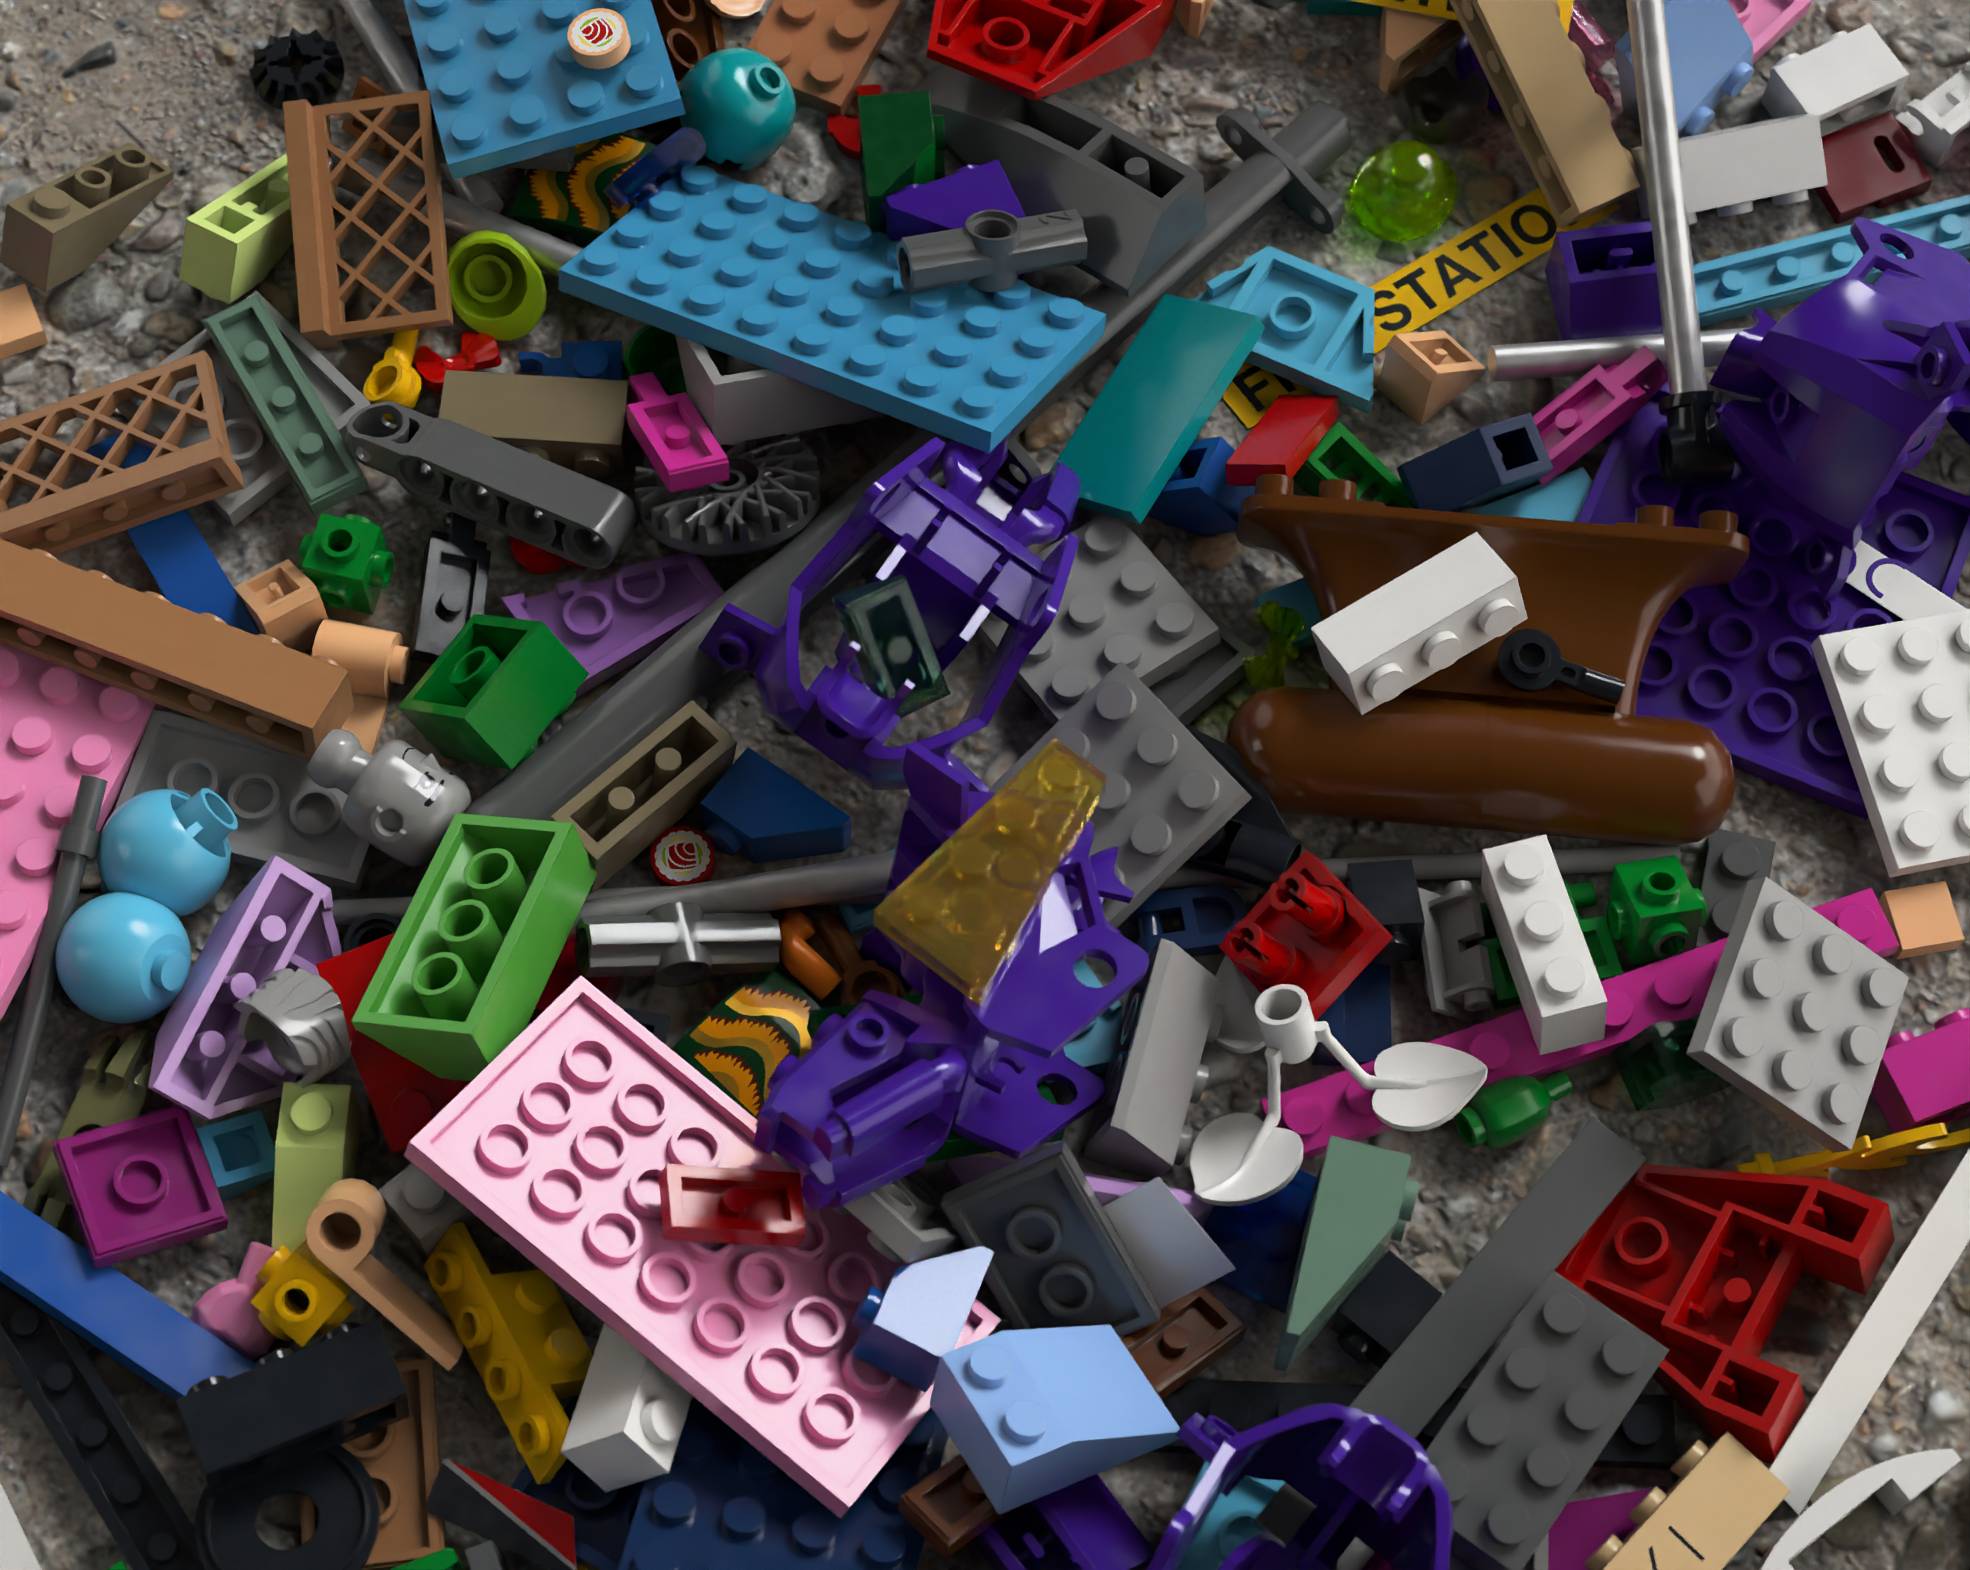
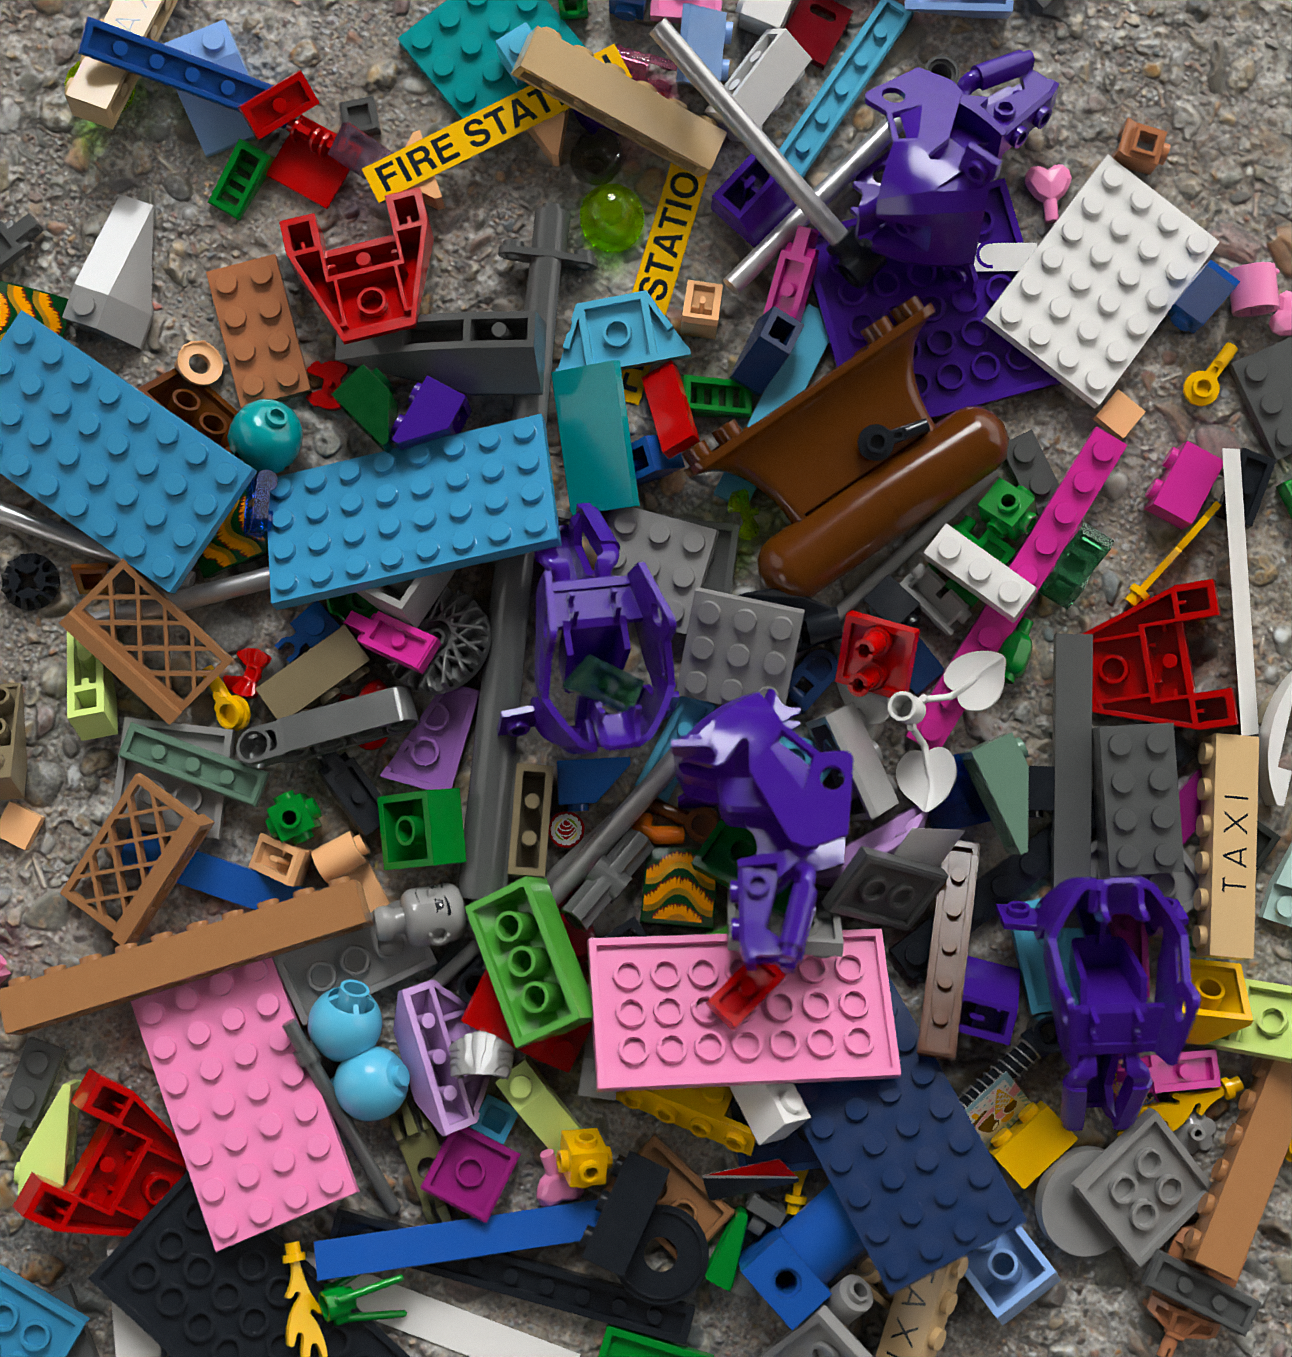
camera: 40 degrees left, 20 degrees up
light nougat door [305,1178,464,1371] -> none
lime hat [447,230,546,341] -> none
tile [567,8,631,69] -> none
slope [851,1246,994,1393] -> none
clear yellow wing [873,737,1107,1007] -> none
dark grey piece [896,209,1088,293] -> none
light blue slope [929,1325,1180,1515] -> none
white brick [1311,532,1528,715] -> none
light grey plate [1686,876,1909,1153] -> none

